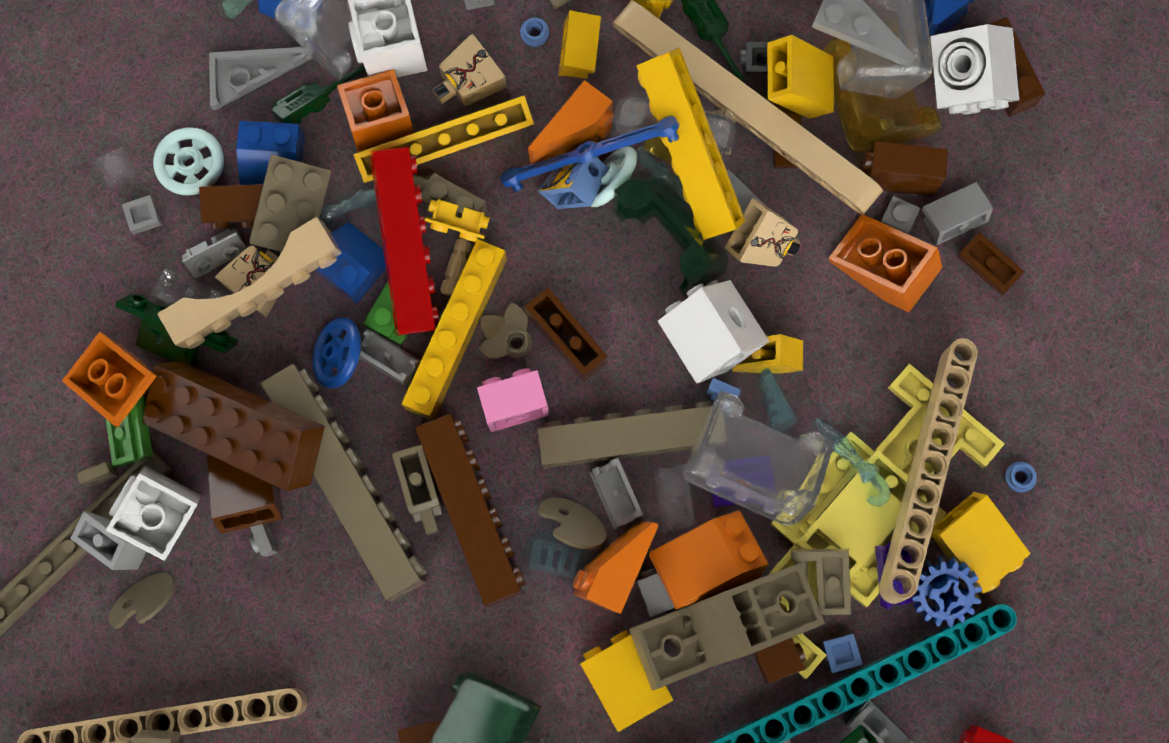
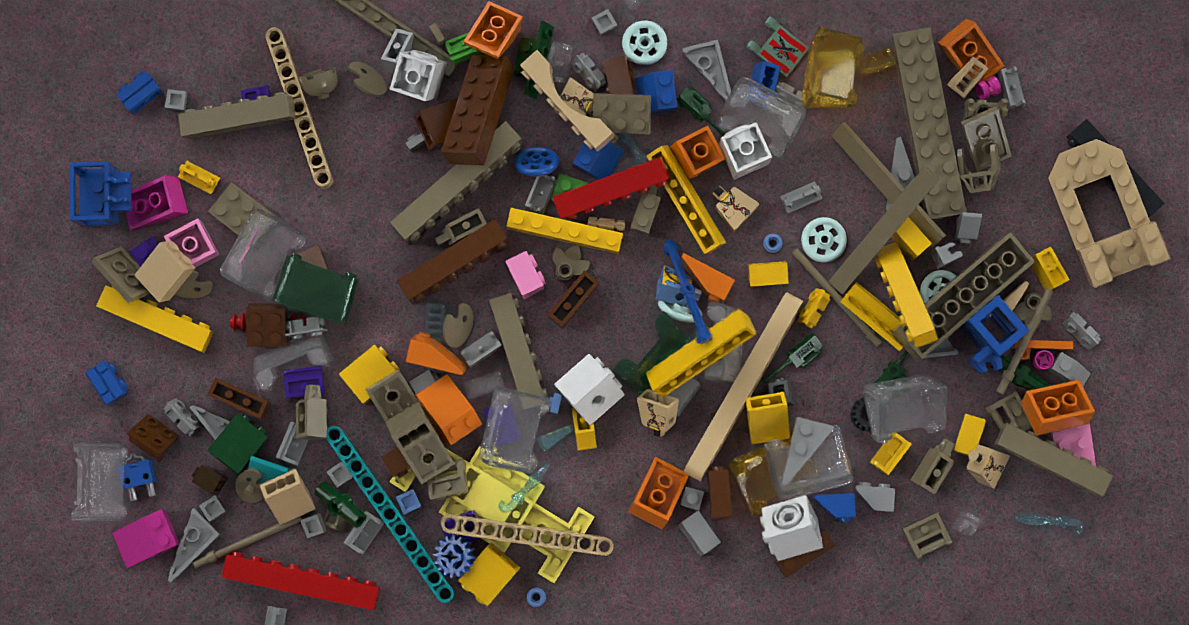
camera: 80 degrees right, 5 degrees up
yellow hinge [425,199,490,242] -> none
reddish brown plate [957,232,1025,296] -> none
none -> dark tan cylinder [299,67,338,99]

